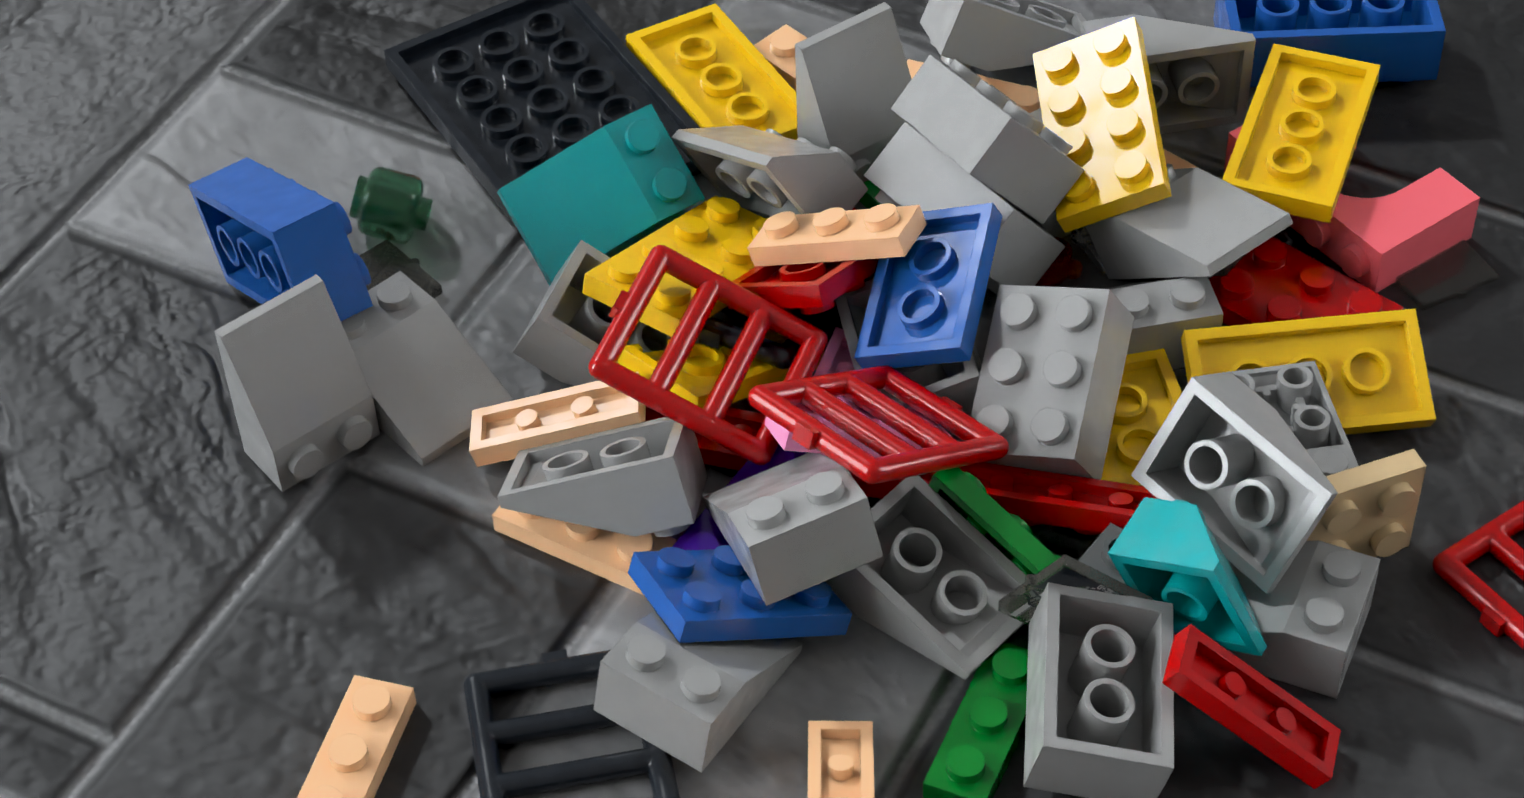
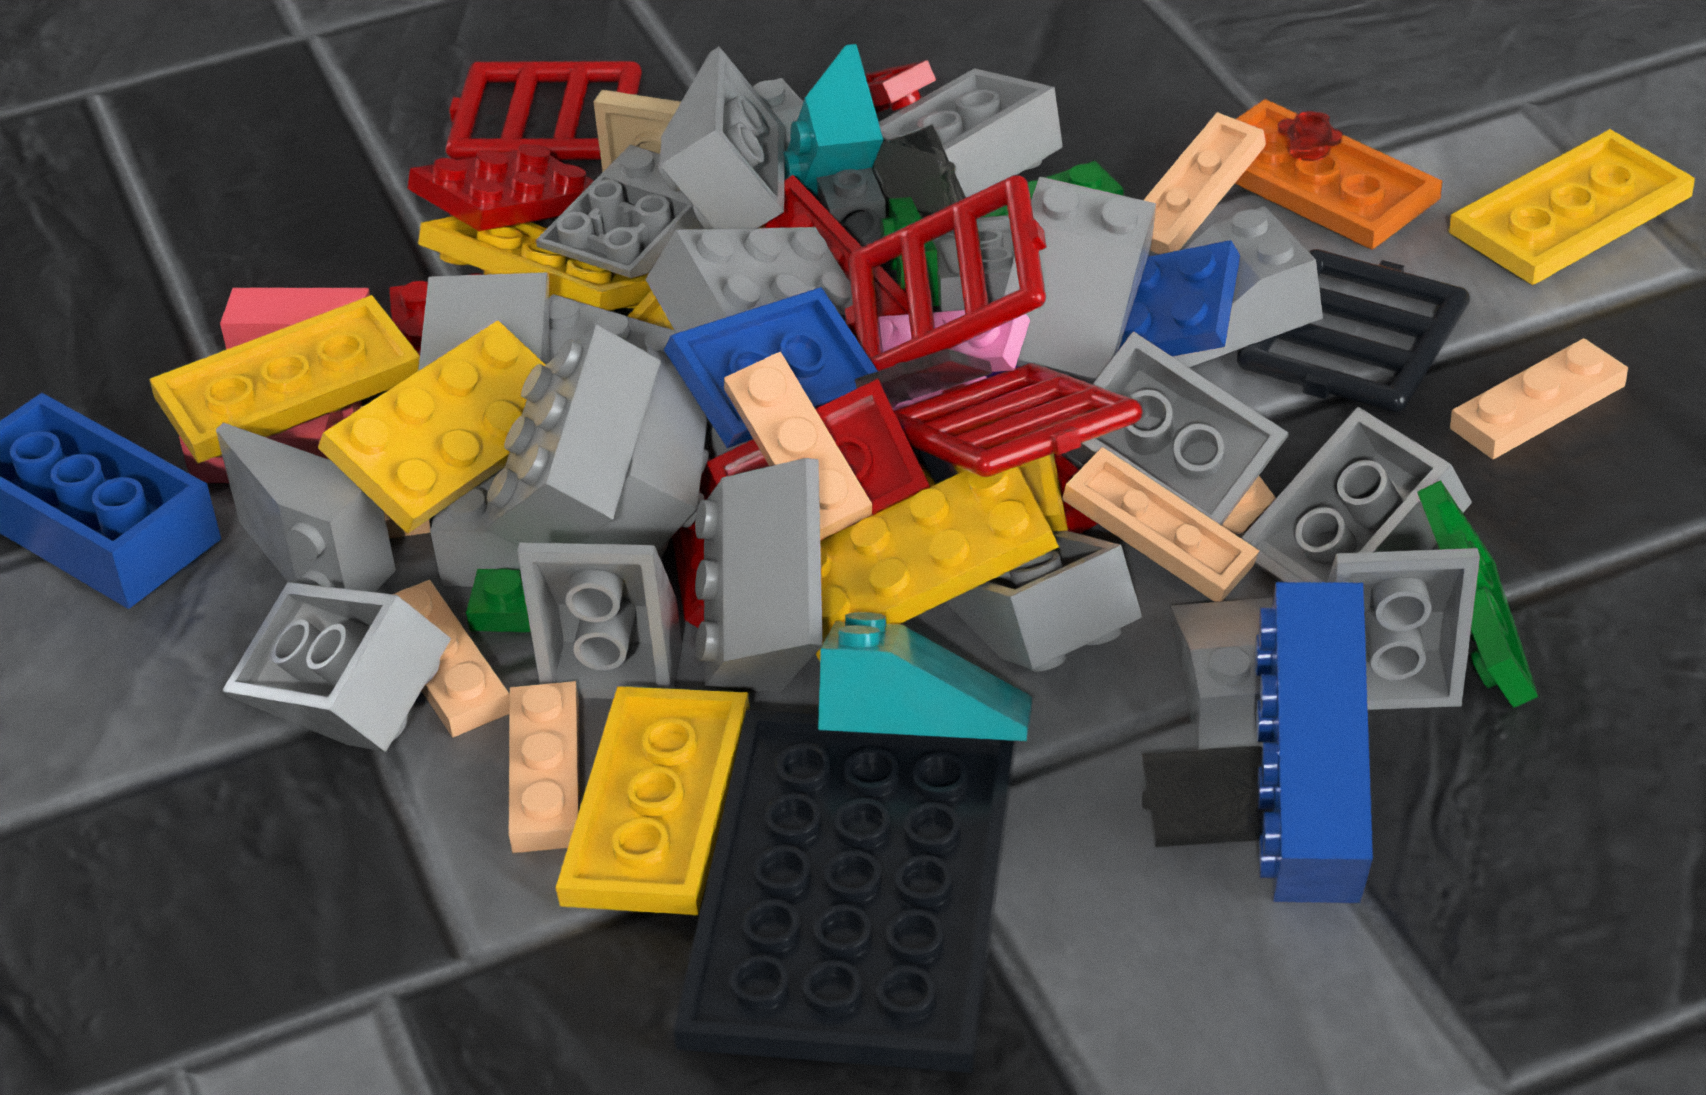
camera: 140 degrees left, 5 degrees down
clear green head [349,166,433,244] -> none
none -> red plate [407,144,594,231]
none -> clear smoke piece [855,349,993,402]
none -> light grey slope [1241,407,1472,582]
none -> green wing [1417,480,1538,708]

